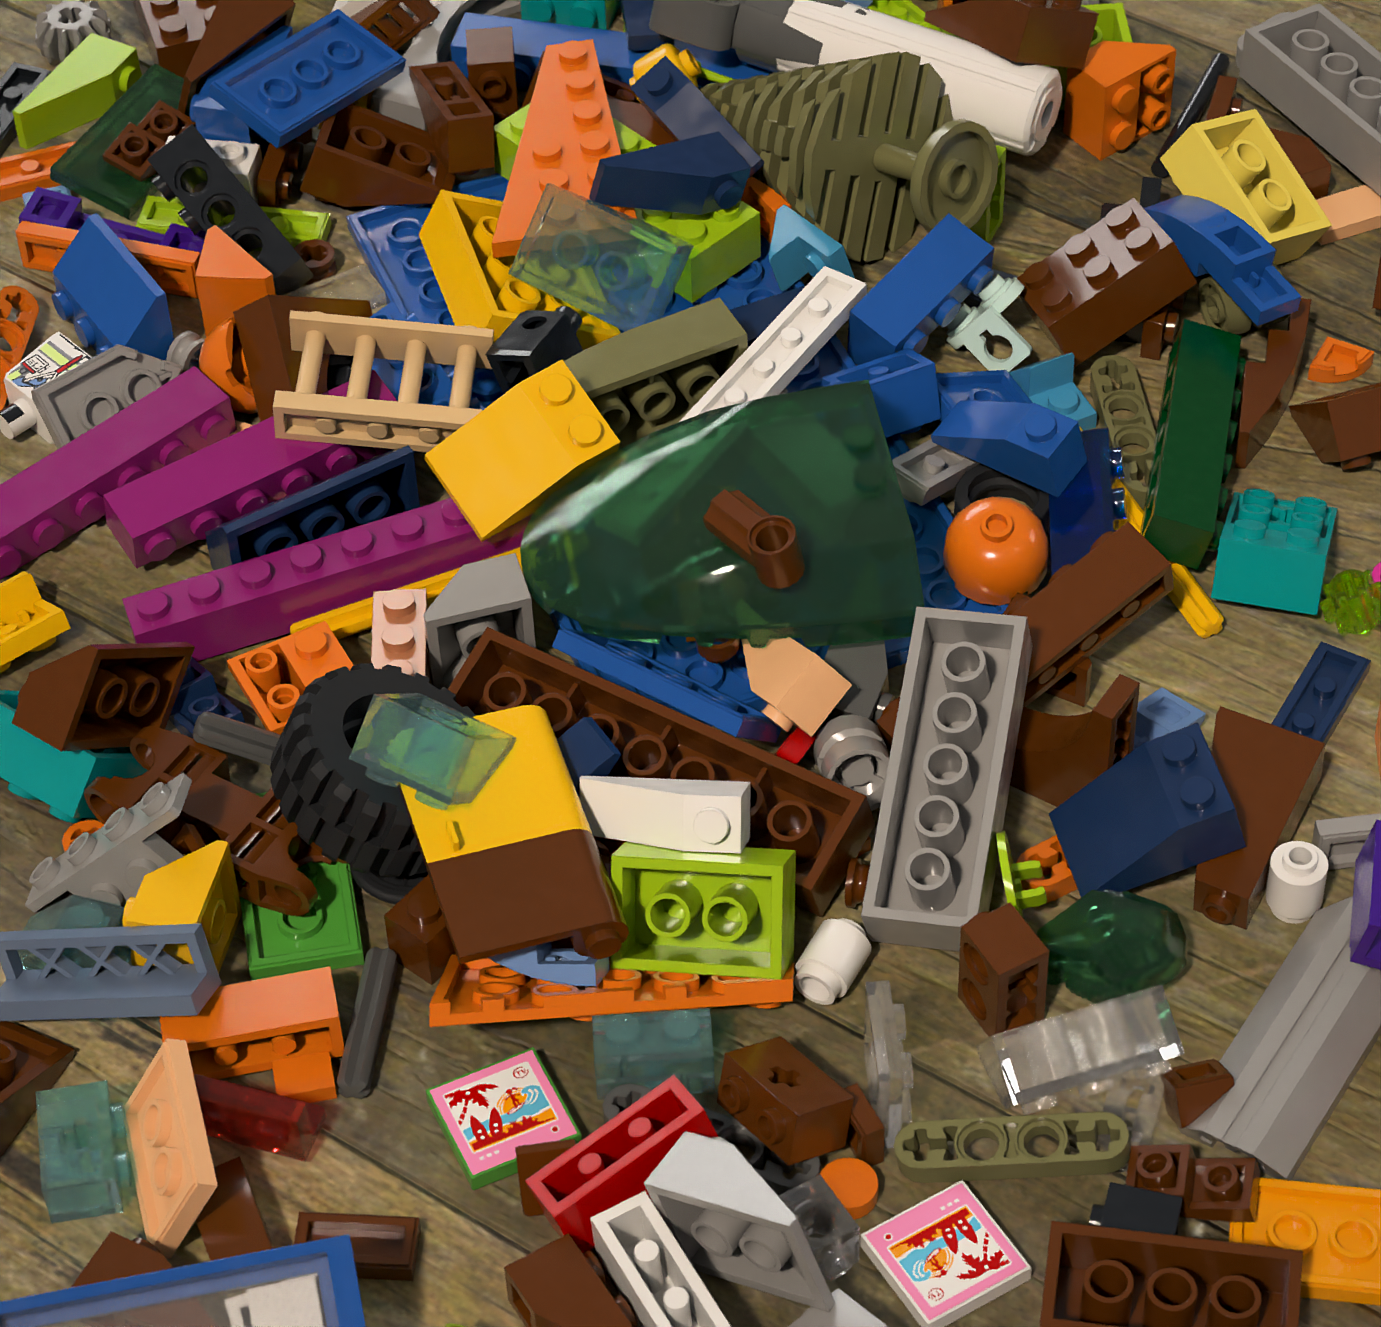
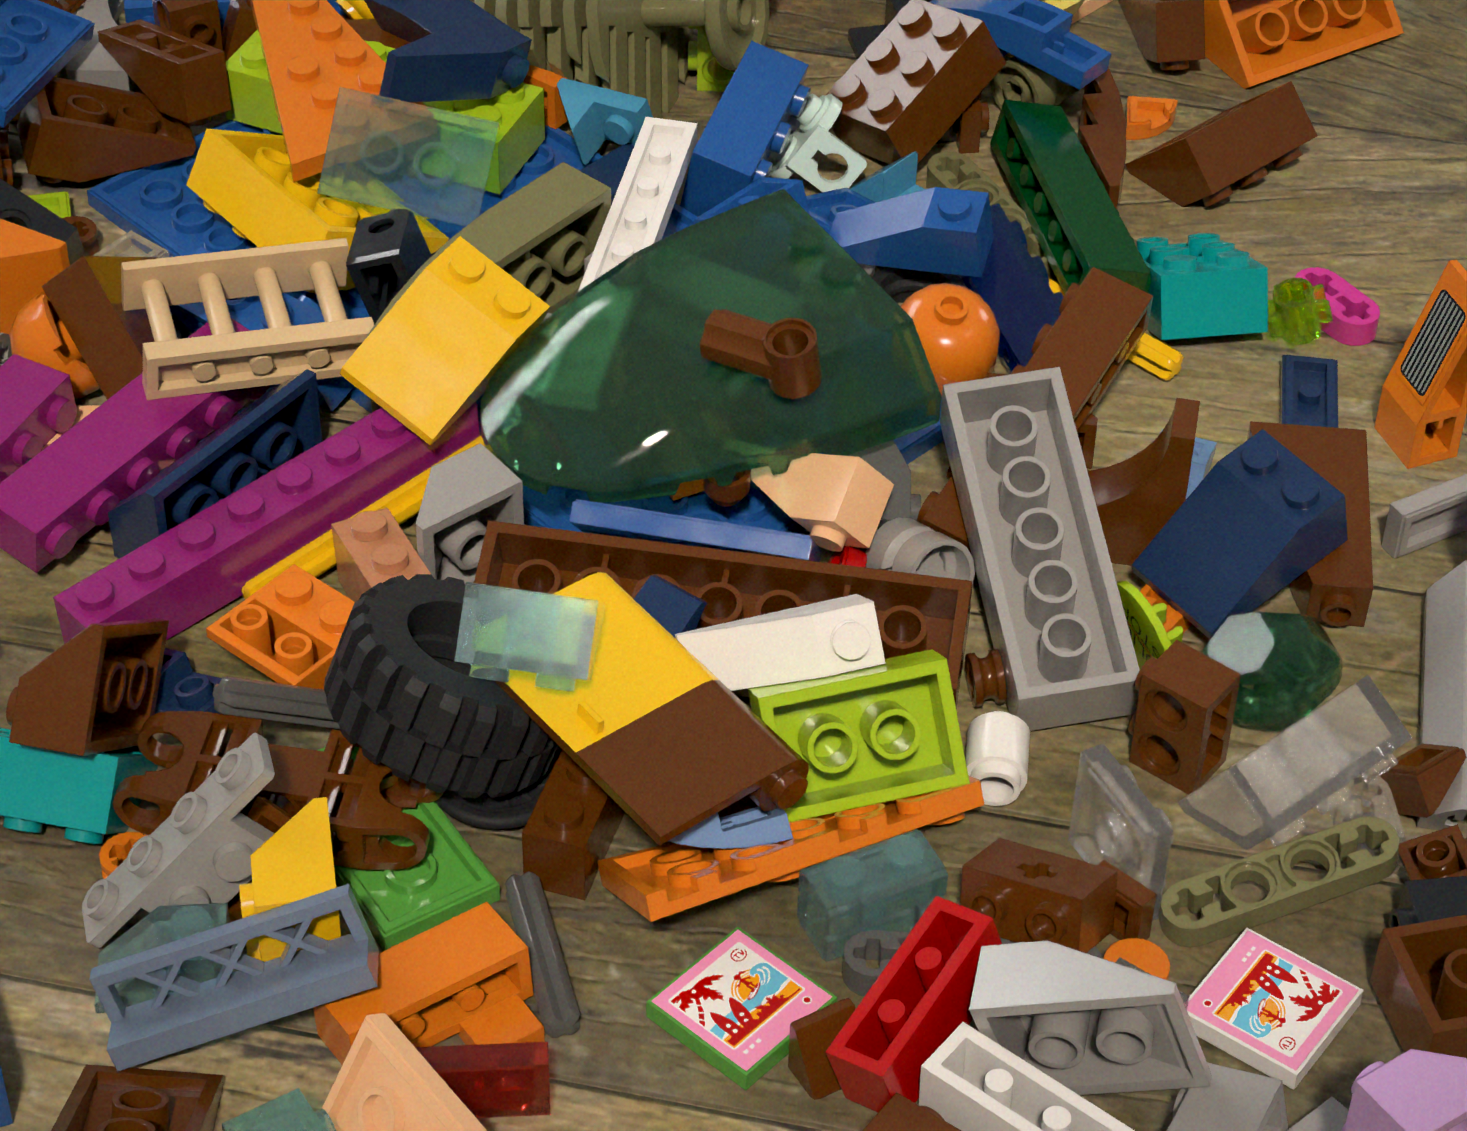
camera: 25 degrees left, 5 degrees down
white brick [1265,841,1328,924] -> none

